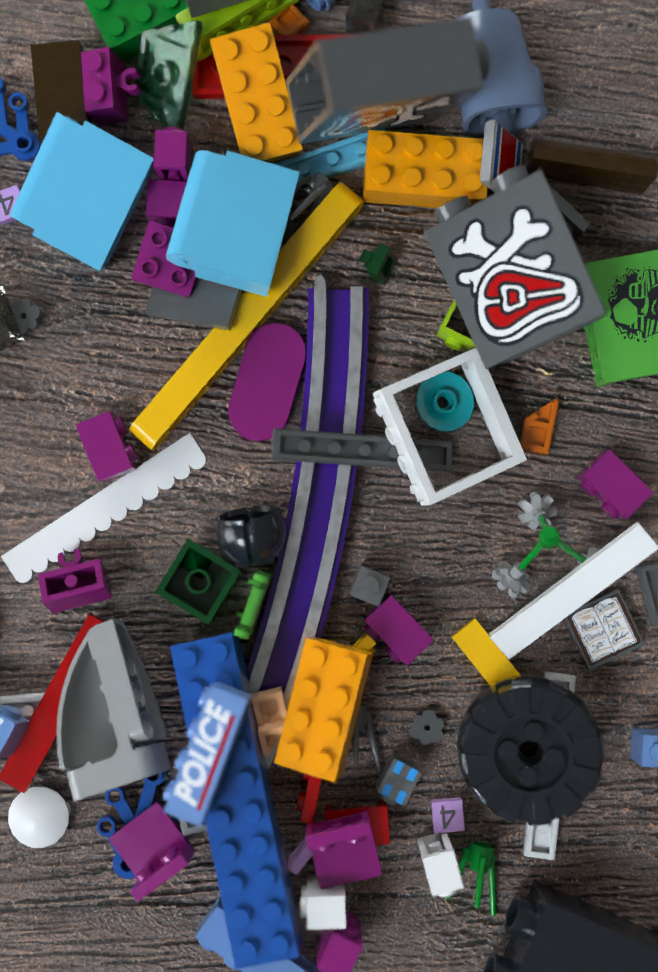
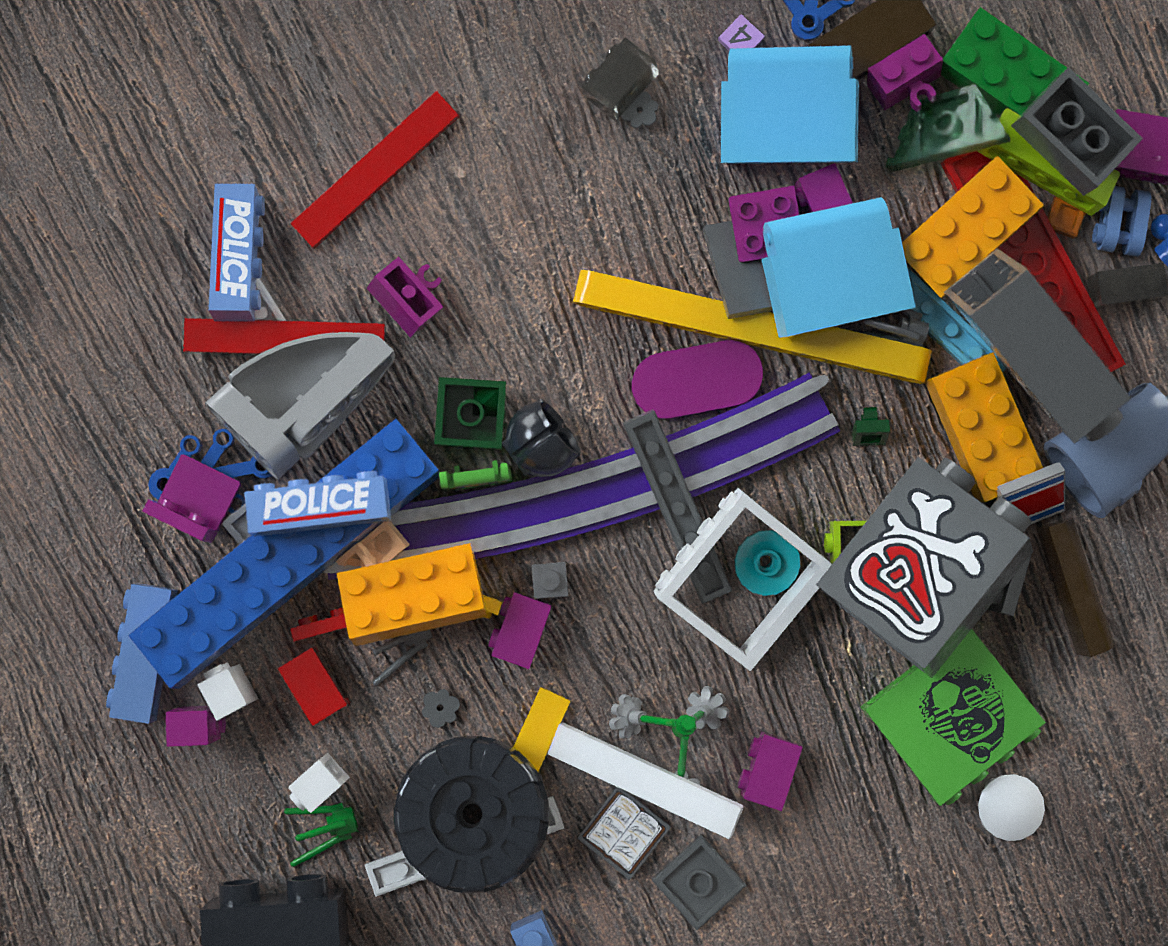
camera: 65 degrees right, 0 degrees up
white sticker [1,433,206,583] -> none
white dish [8,784,71,848] -> none
magenta brick [75,411,139,483] -> none
magenta brick [153,127,195,181] -> none
lavender tile [288,837,312,875] -> none
magenta bracket [305,811,382,889] -> none
flat silver brick [376,751,422,806] -> none
lavender tile [431,797,465,834] -> none
orange tile [519,399,559,455] -> none

